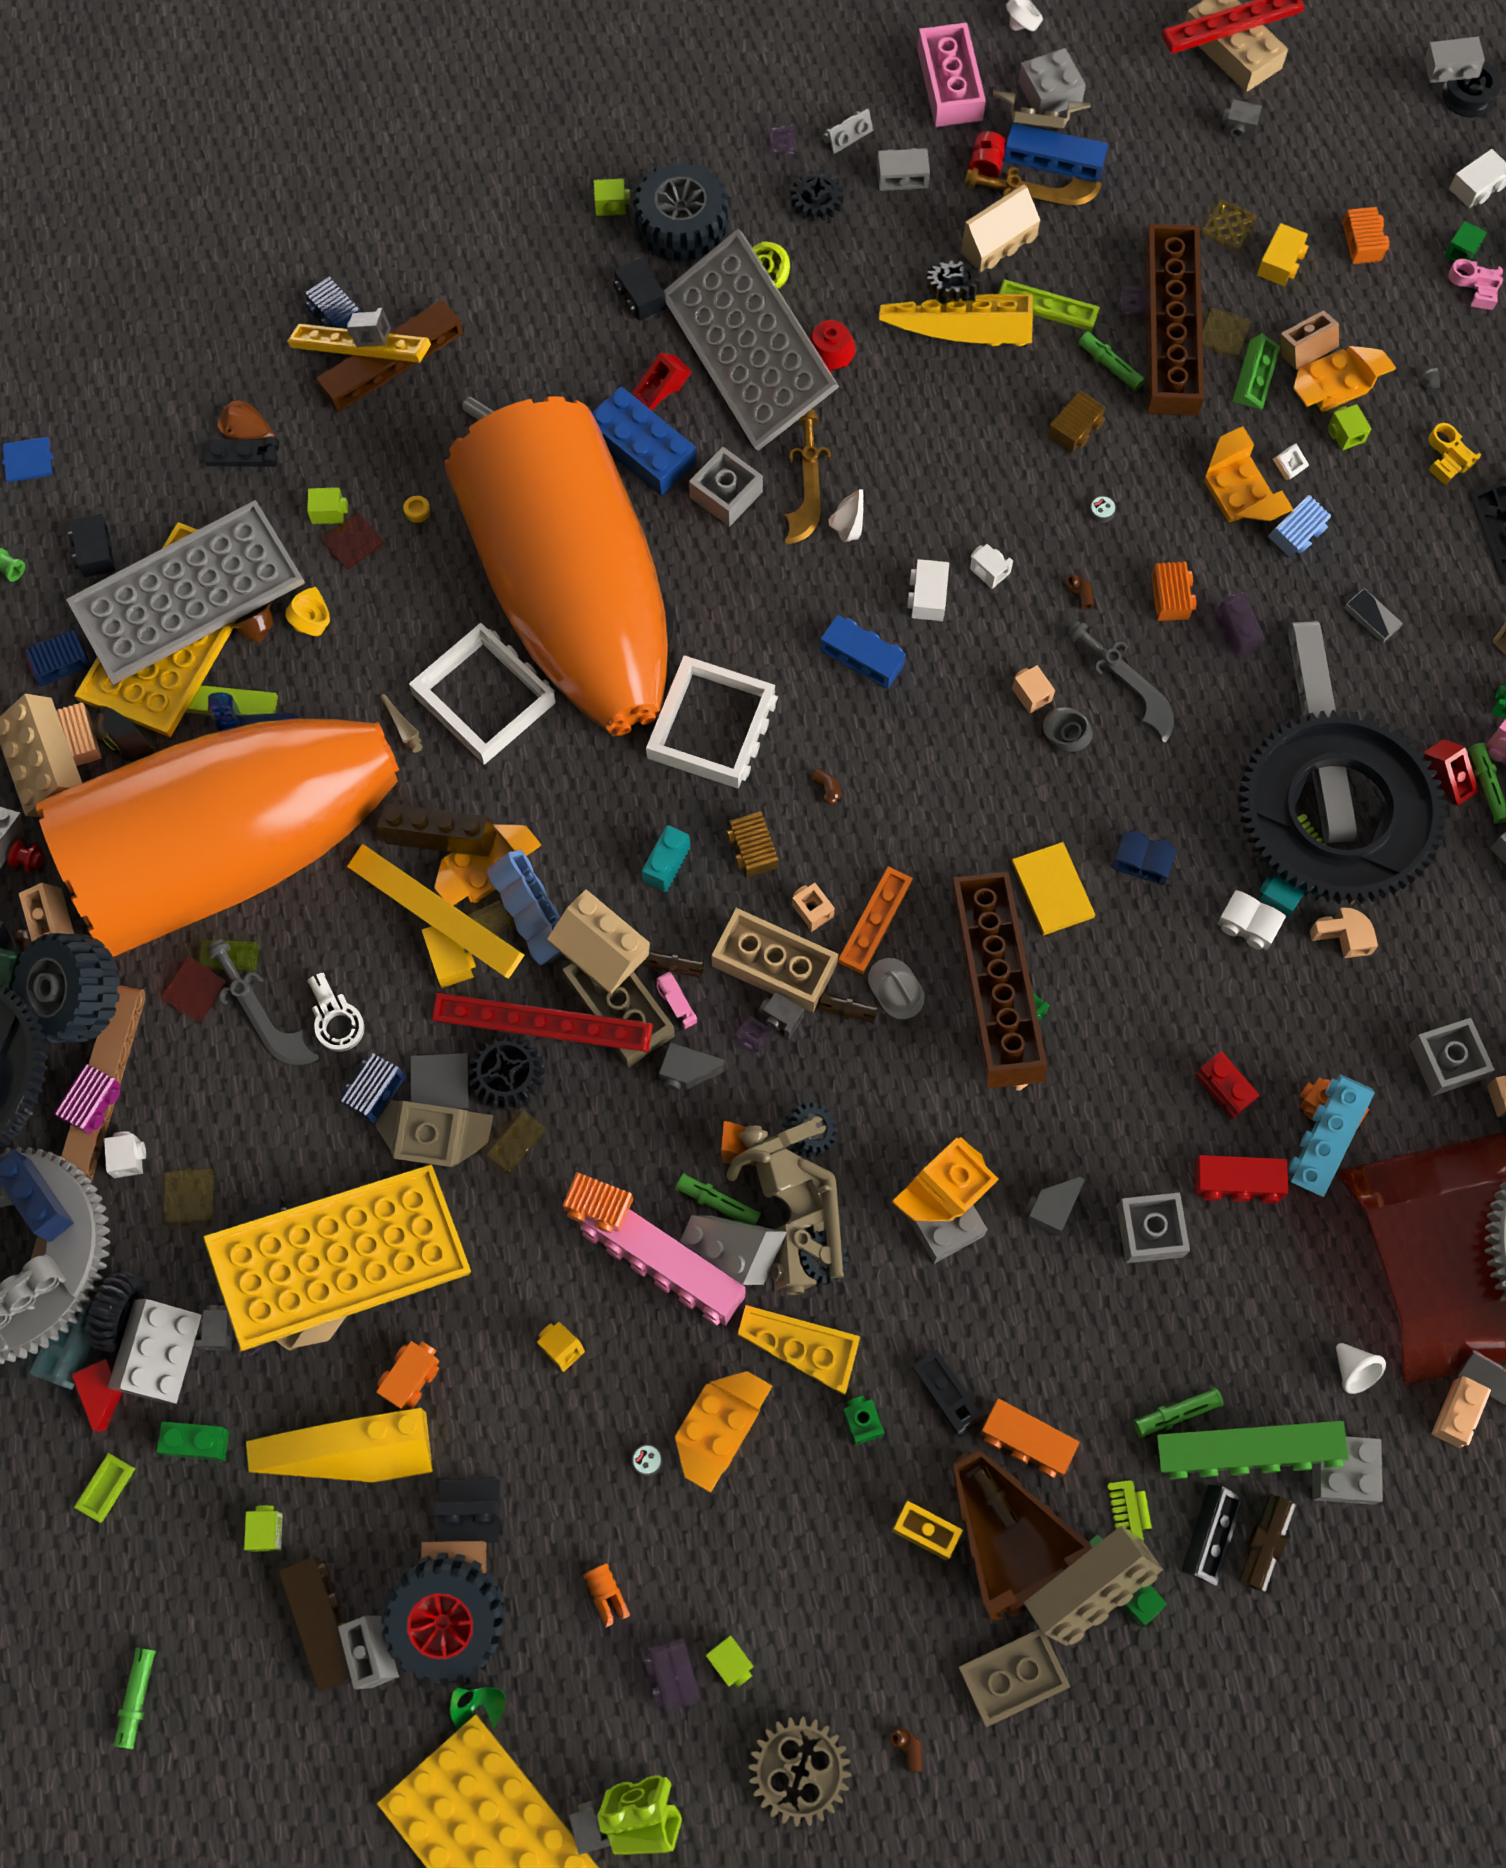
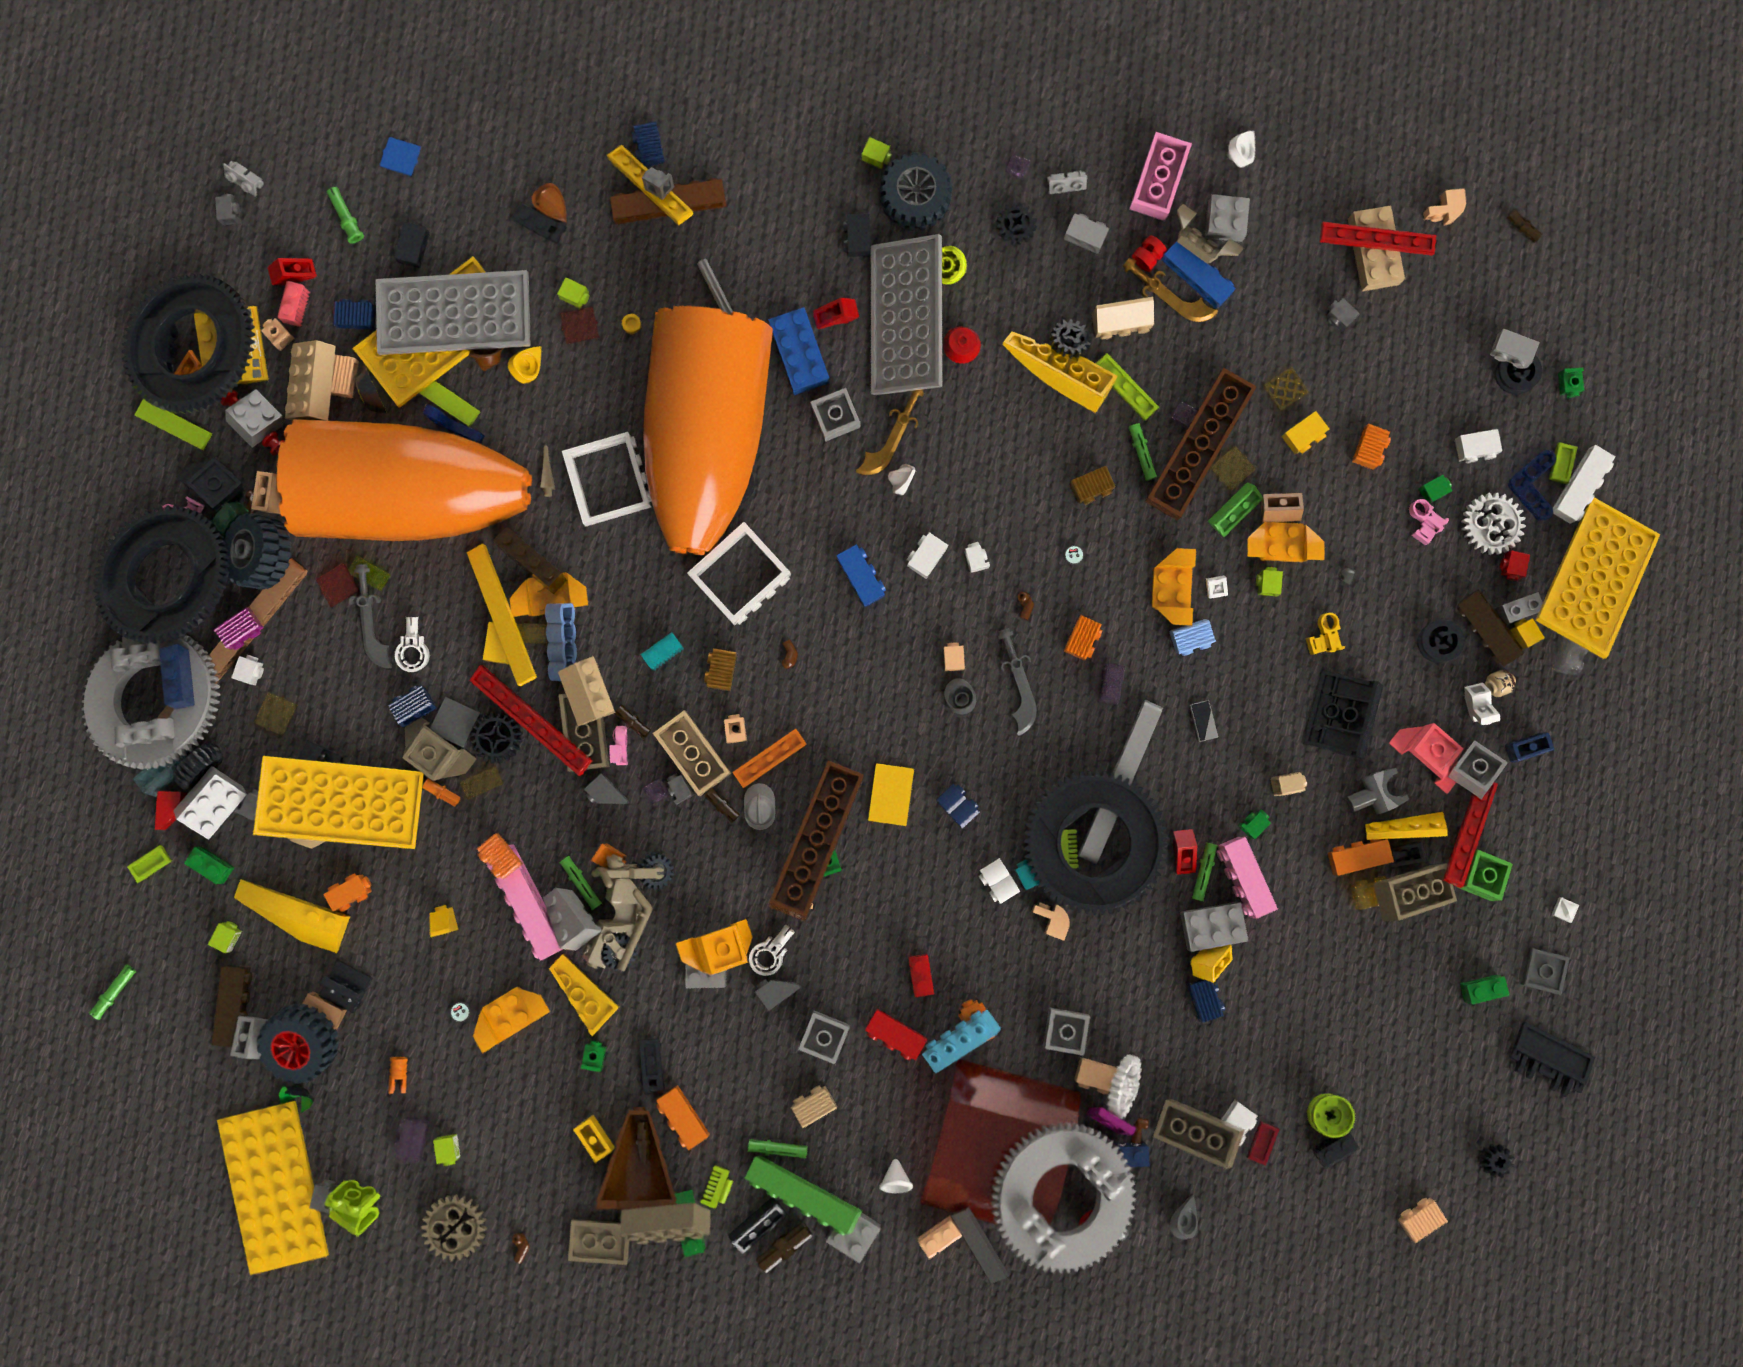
camera: 25 degrees right, 15 degrees up
none -> orange axle [422,778,460,806]
none -> white pin [749,925,795,976]
none -> tan brick [791,1085,837,1128]

